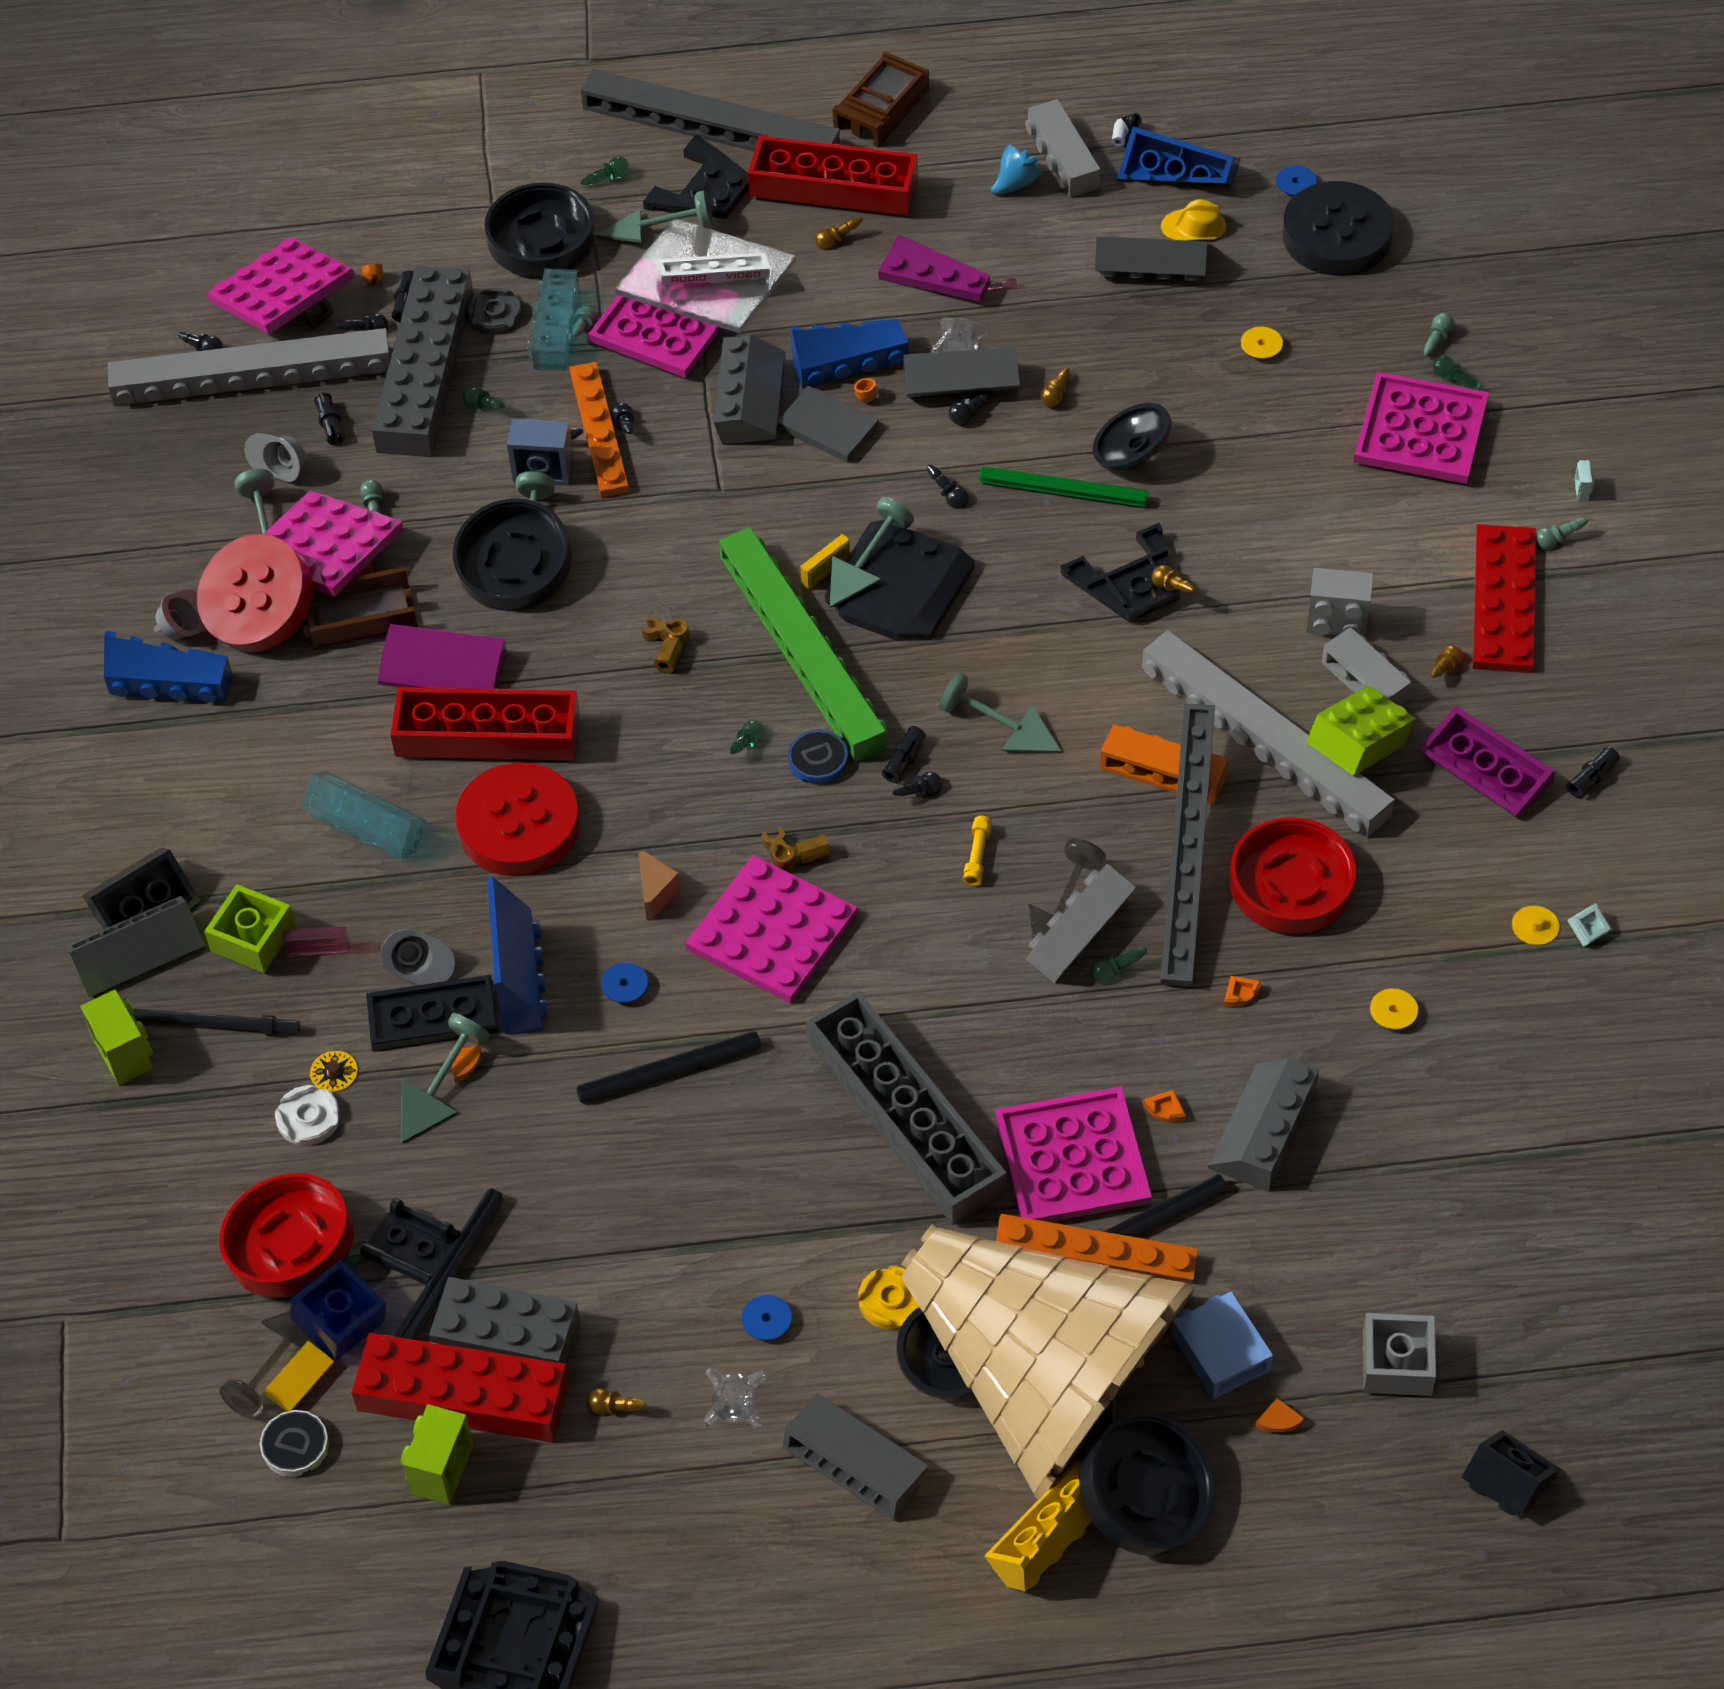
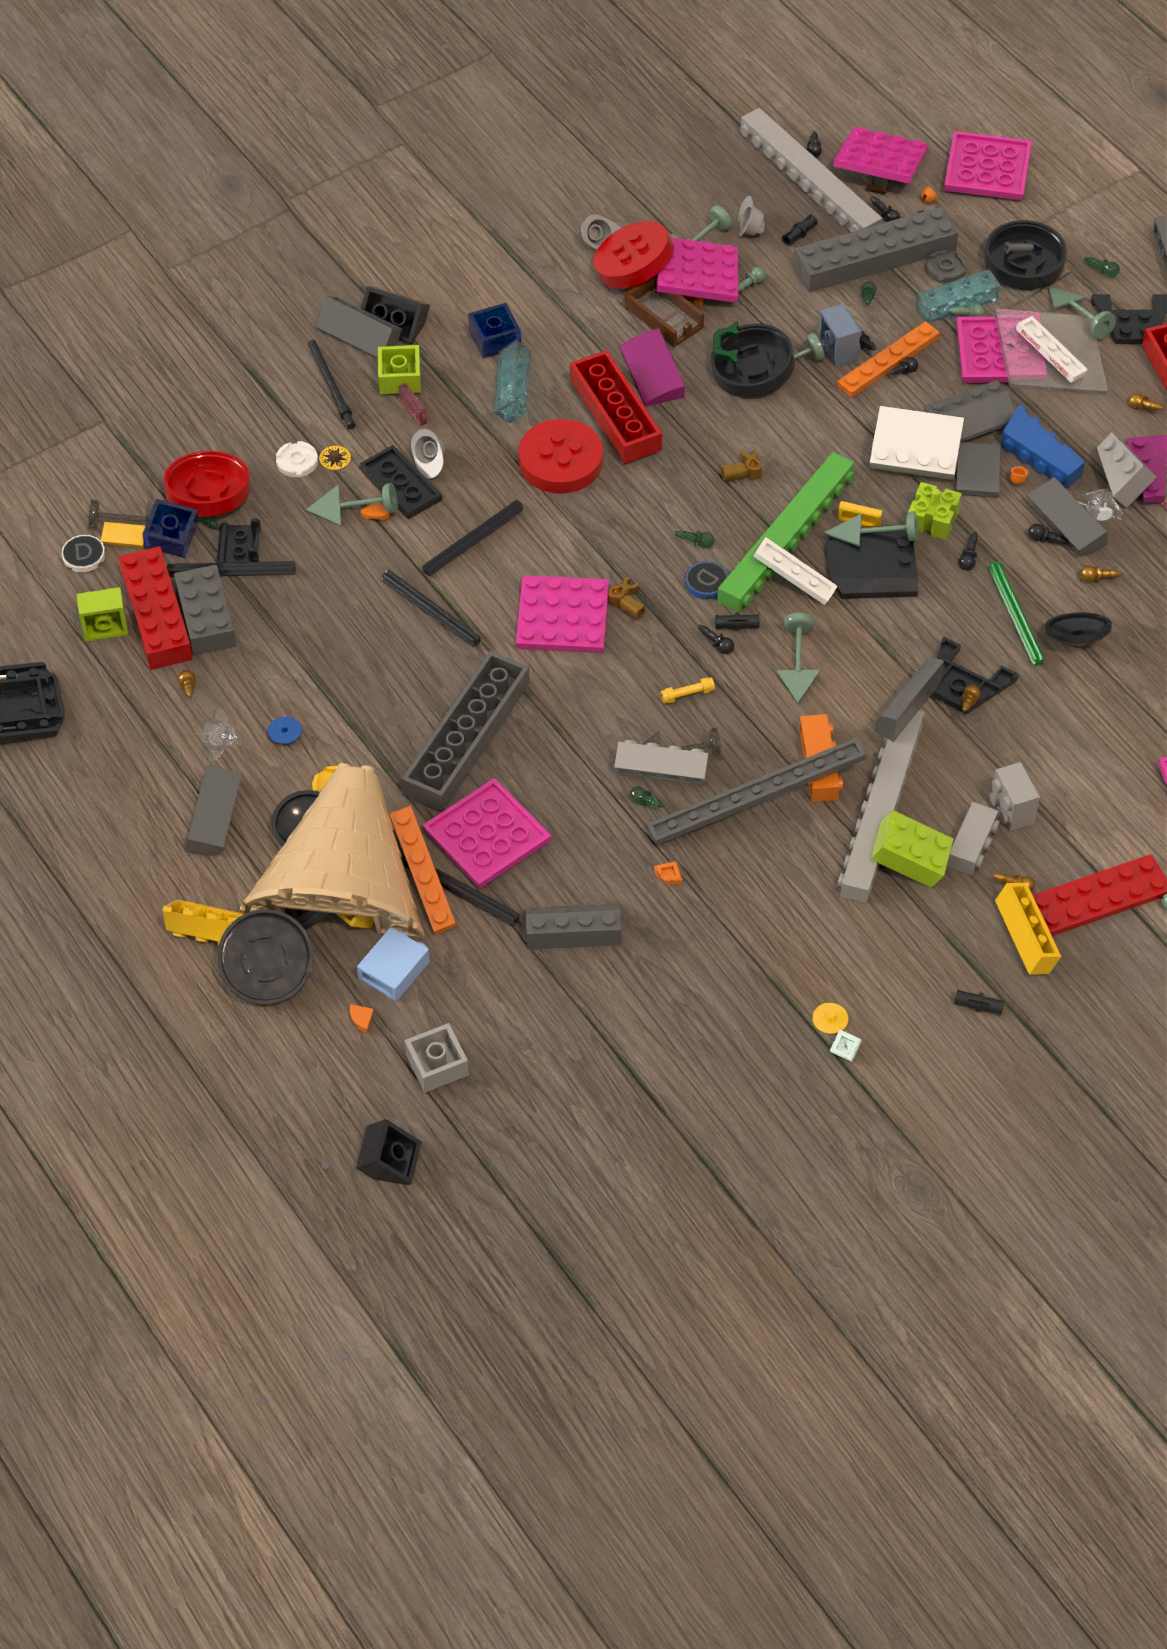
camera: 60 degrees right, 0 degrees up
lime brick [80,989,154,1086] -> none
blue wedge [104,630,232,703] -> none
blue slope [487,877,548,1035] -> none
blue piece [601,962,648,1003] -> none
medium nougat slope [638,851,680,920] -> none
orange tile [1143,1090,1186,1123] -> none
red piece [1229,817,1356,934] -> none
yellow piece [1370,988,1418,1030] -> none
magenta slope [1418,706,1555,818] -> none
none -> black axle [422,500,523,576]
none -> clear blue brick [468,303,521,358]
none -> dark green helmet [713,321,739,365]
none -> white plate [753,537,837,605]
none -> white slope [870,406,964,480]
none -> dark grey brick [874,658,944,742]
none -> lime brick [908,482,962,541]
none -> dark pink plate [944,131,1032,201]
none -> yellow brick [995,883,1061,975]
none -> dark grey piece [1004,242,1034,254]
none -> light grey wedge [1097,432,1157,508]

